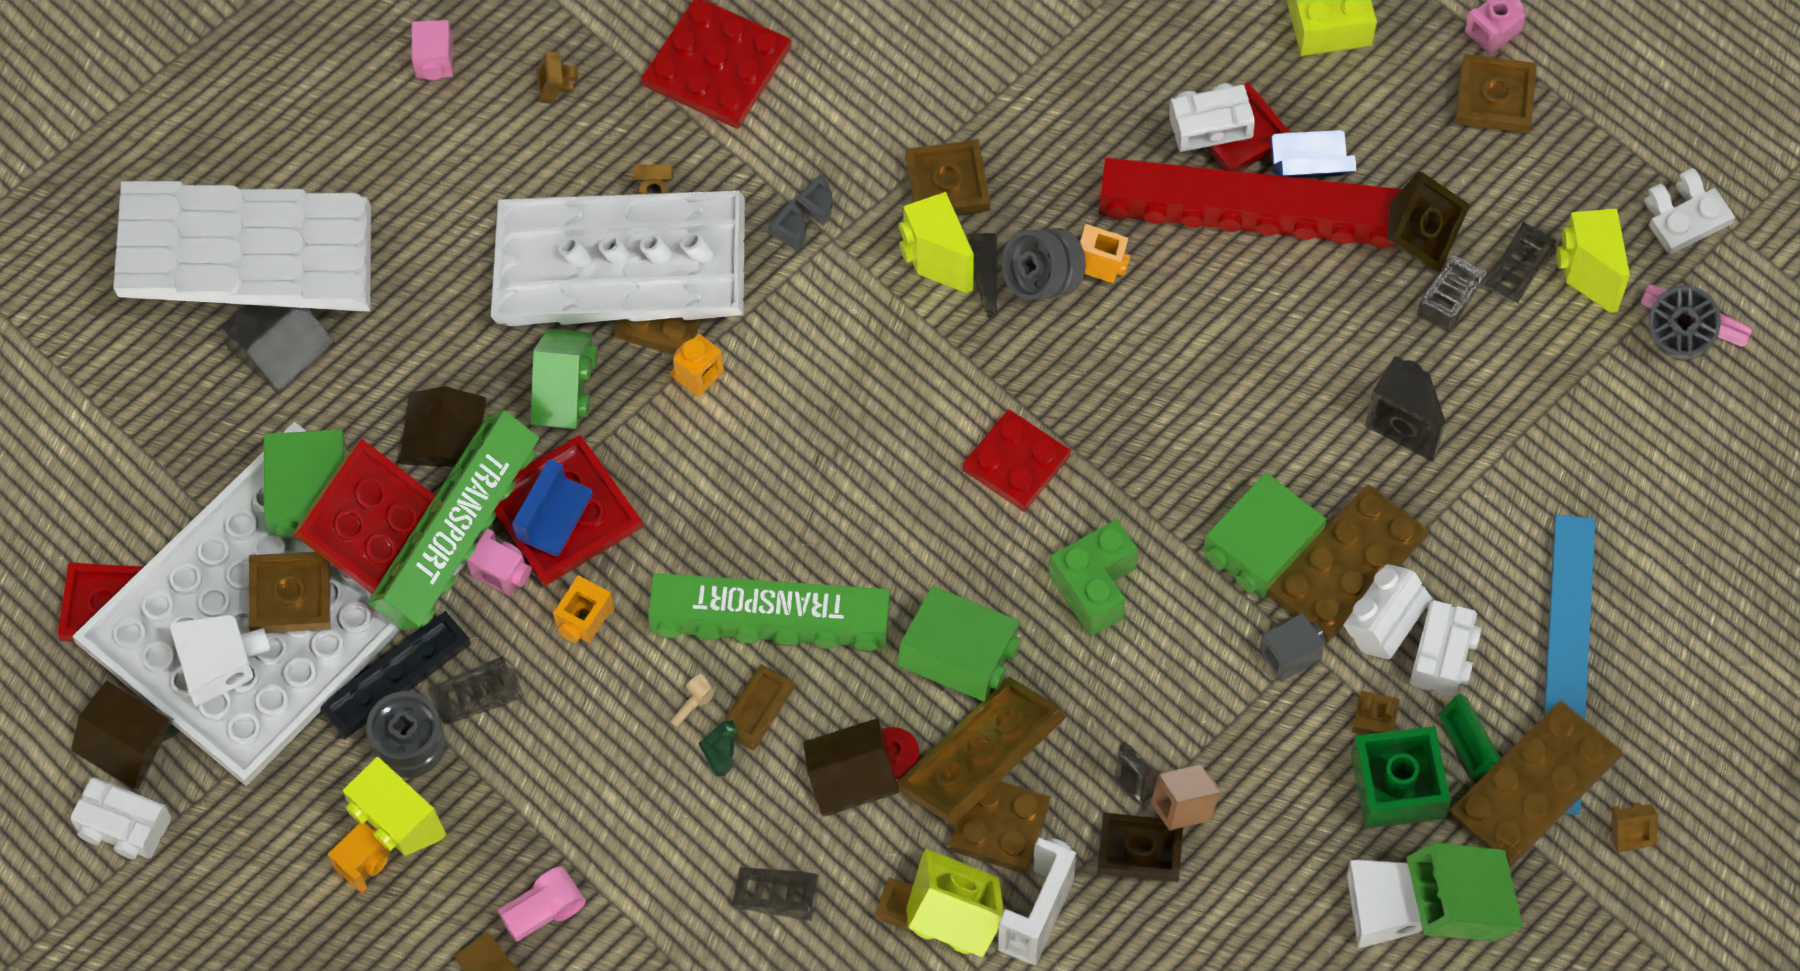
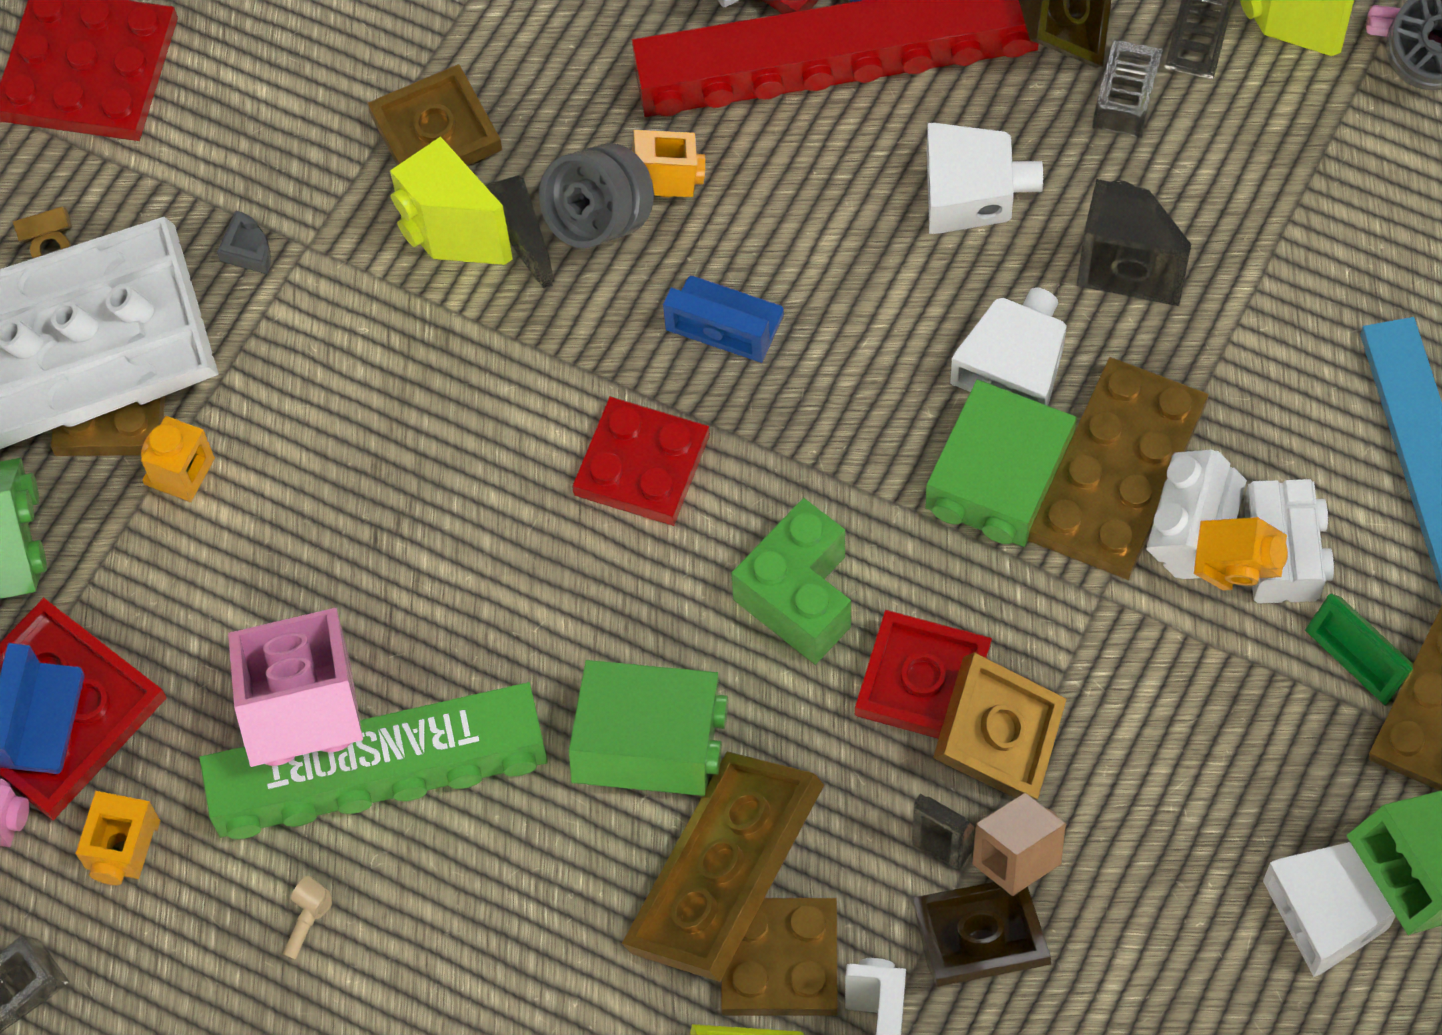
camera: 15 degrees left, 0 degrees up
clear green tile [698,720,738,776] -> none
pearl gold tile [719,664,795,751] -> none
dark grey tile [795,174,833,226] -> none
dark brown slope [803,718,900,817] -> none
red piece [883,727,919,779] -> none
dark grey brick [1260,613,1326,682] -> none
green brick [1351,726,1451,829] -> none
pearl gold tile [1352,690,1400,735] -> none
none -> bright pink brick [228,608,363,767]
none -> blue panel [663,276,784,363]
none -> red plate [854,609,992,739]
none -> white torso [927,123,1043,234]
none -> pearl gold plate [933,652,1067,800]
none -> white torso [950,288,1067,406]
none -> light orange brick [1193,517,1288,591]

